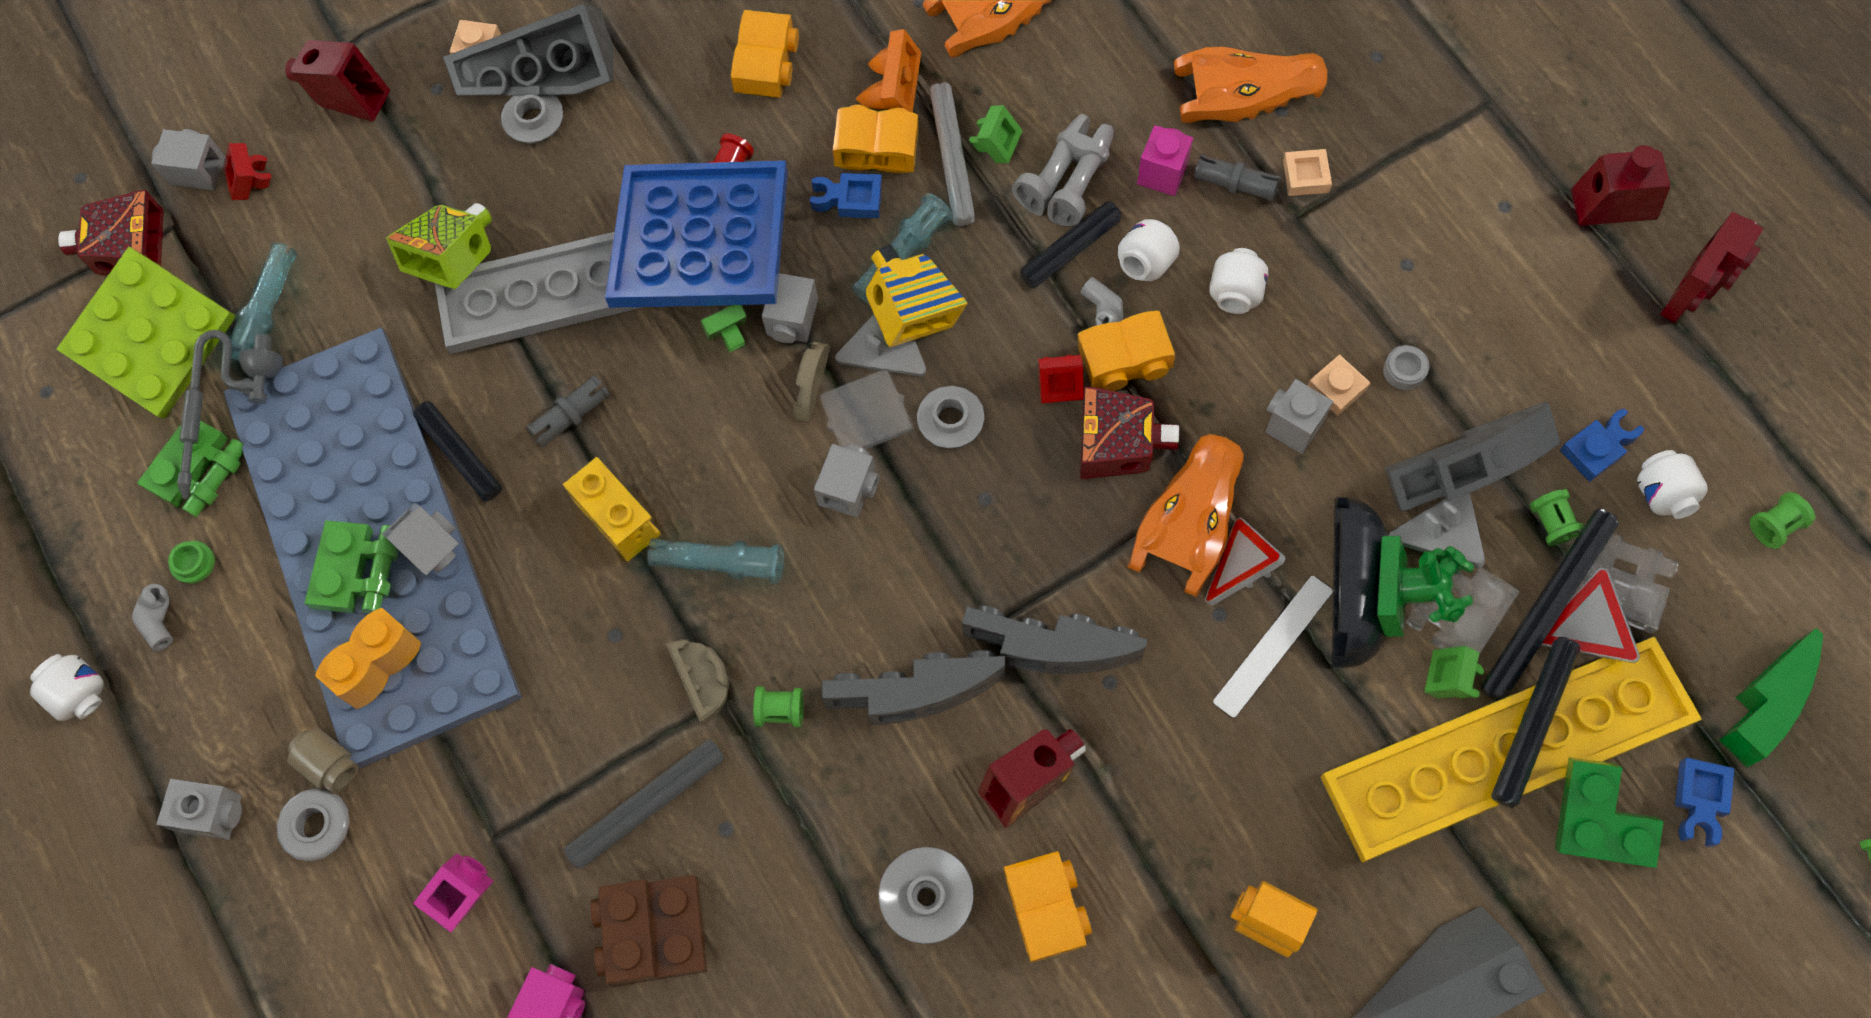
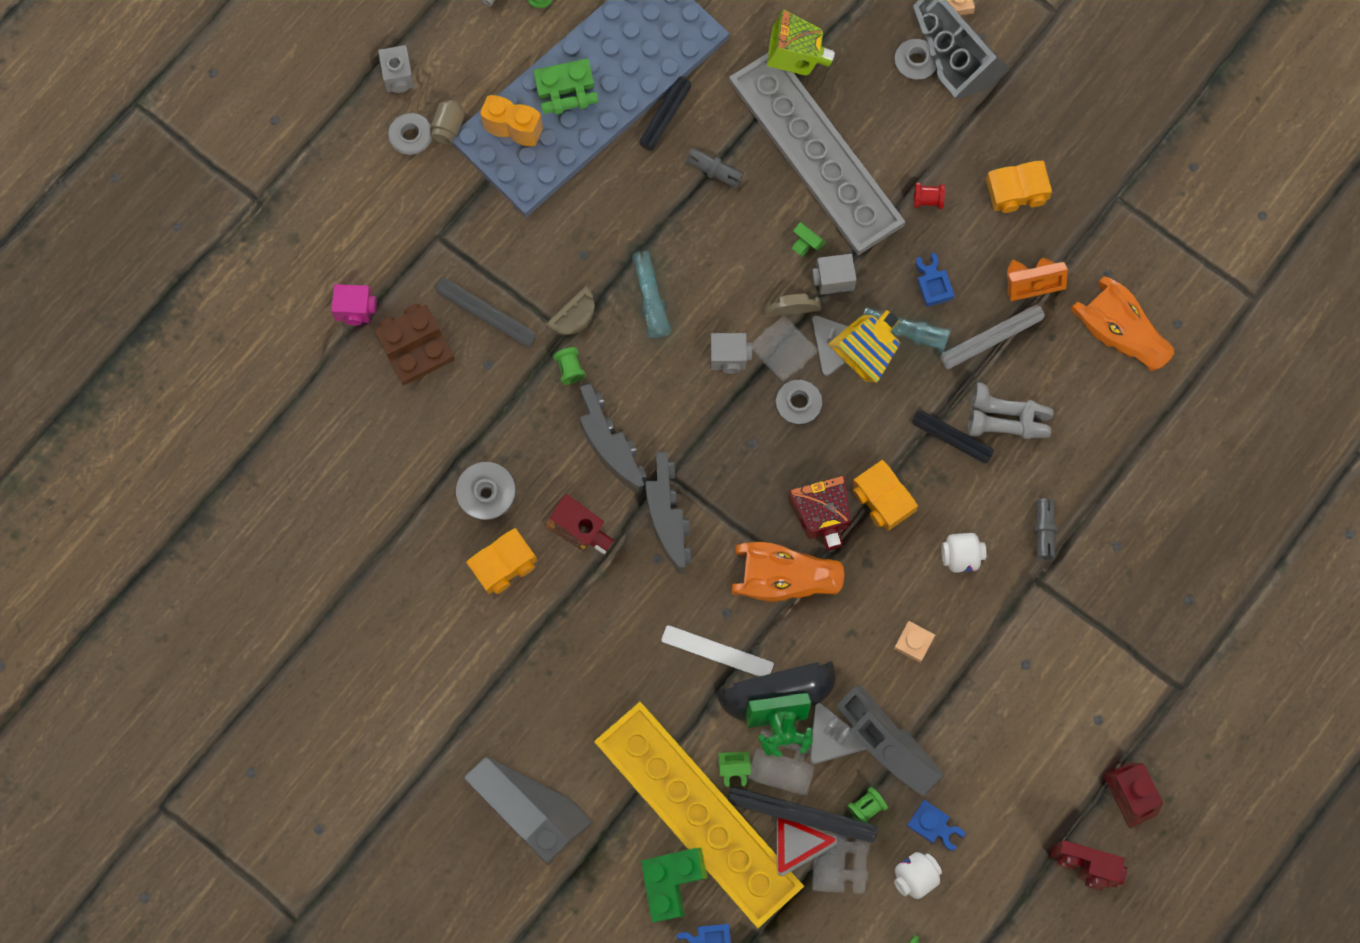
camera: 65 degrees right, 5 degrees up
light grey brick [382,503,459,575] -> none
dark pink brick [413,853,494,932] -> none
yellow hinge [563,457,661,562] -> none
blue plate [605,161,788,308] -> none
light orange brick [833,105,918,173] -> none
bright green tile [969,105,1023,163] -> none
red tile [1038,355,1084,404] -> none
light grey arm [1081,277,1123,326] -> none
white head [1118,219,1180,281] -> none
dark pink brick [1137,125,1193,196] -> none
orange animal [1173,47,1327,123] -> none
piece [1205,517,1285,606] -> none
light orange brick [1230,880,1318,958] -> none
light grey brick [1265,379,1333,454] -> none
light nougat plate [1283,149,1332,196] -> none
light grey tile [1383,345,1429,390] -> none
black axle [1491,637,1581,808] -> none

